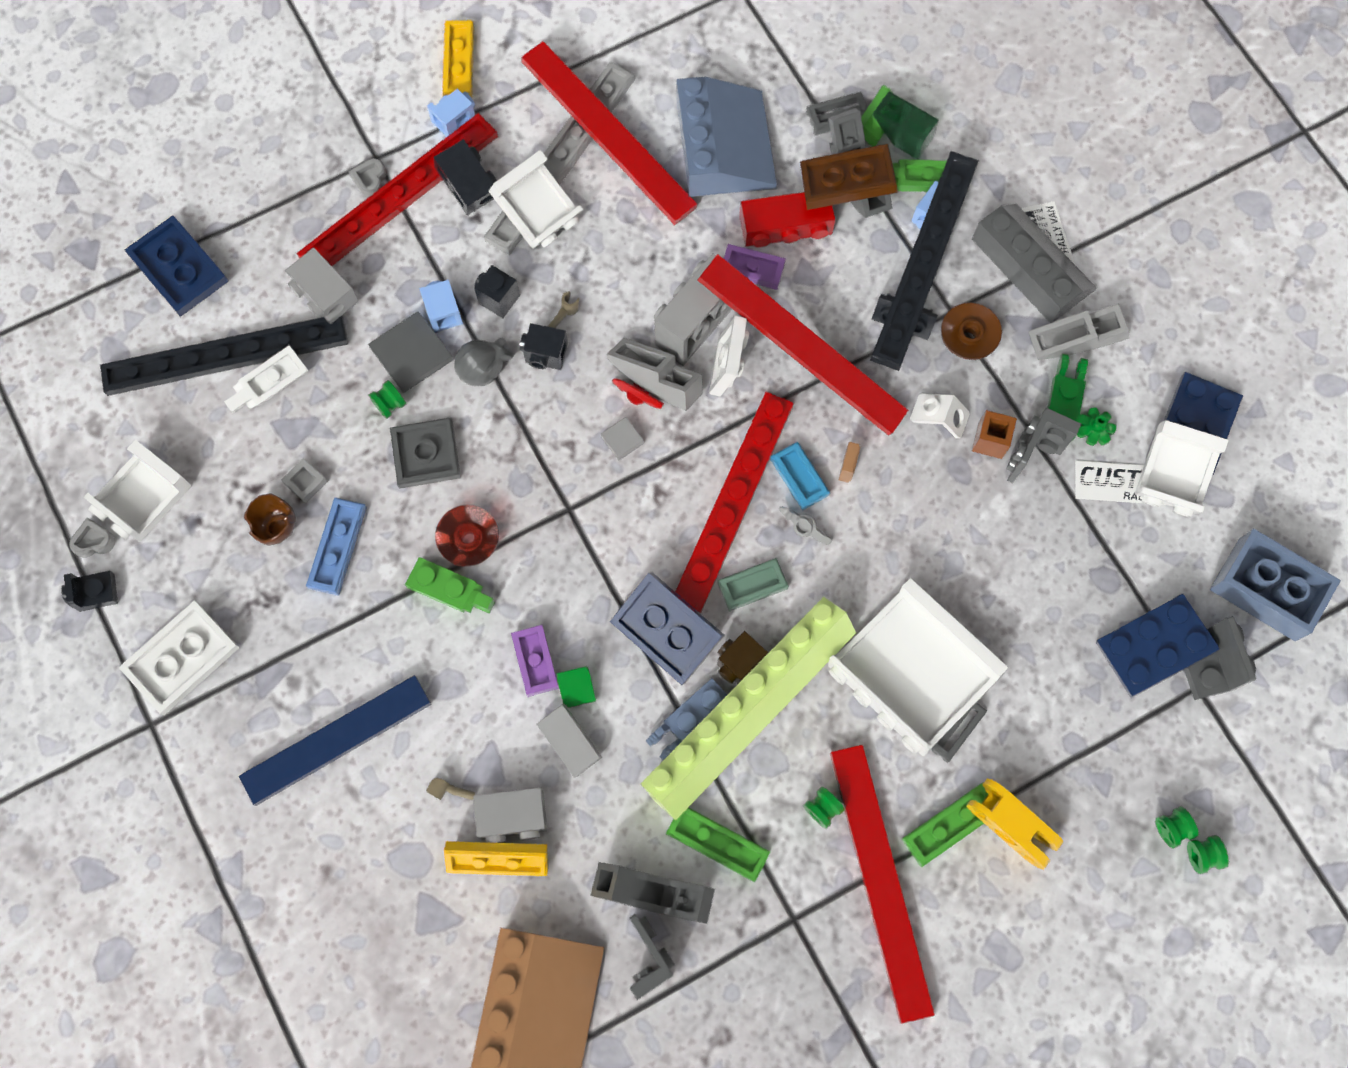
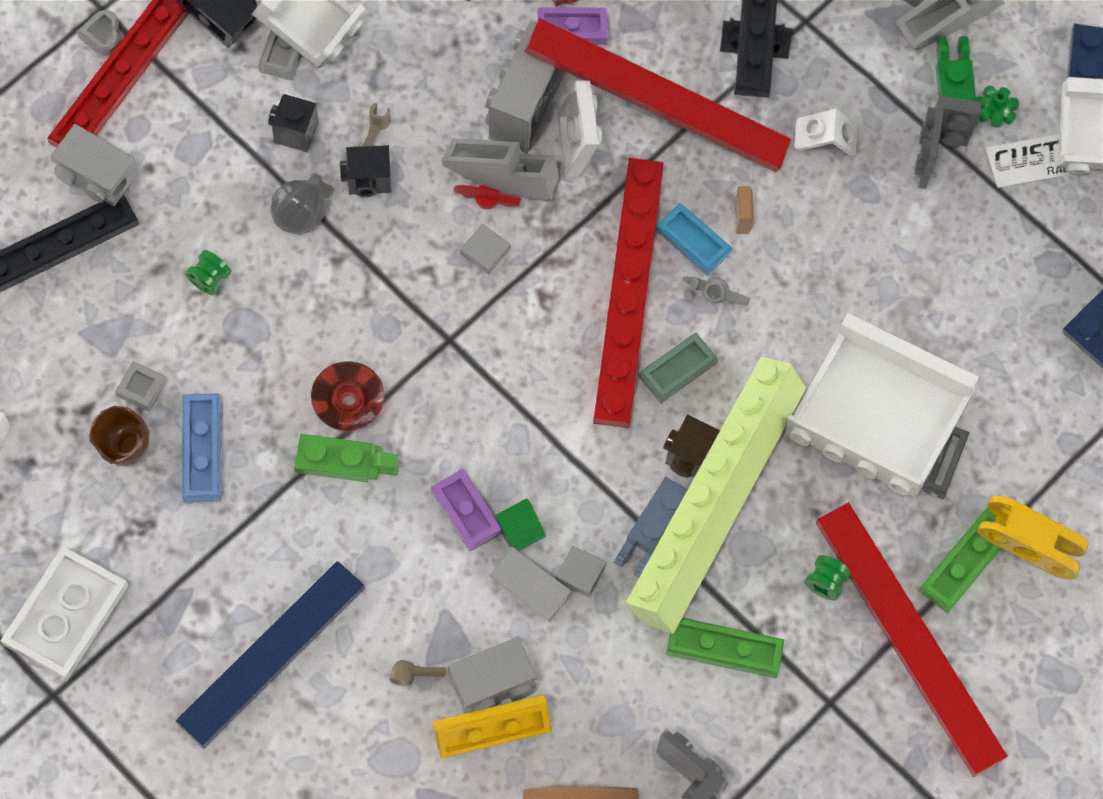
camera: 20 degrees left, 5 degrees down
white hinge [224,346,308,413] -> none
dark grey tile [368,311,454,393] -> none
dark grey tile [390,417,461,489] -> none
light blue brick [419,279,463,333] -> none
dark grey arch [590,862,715,924] -> none
plate [610,572,725,685] -> none
reddish brown dish [941,303,1002,360] -> none
dark orange brick [972,410,1017,459] -> none
none -> light grey tile [555,545,606,597]

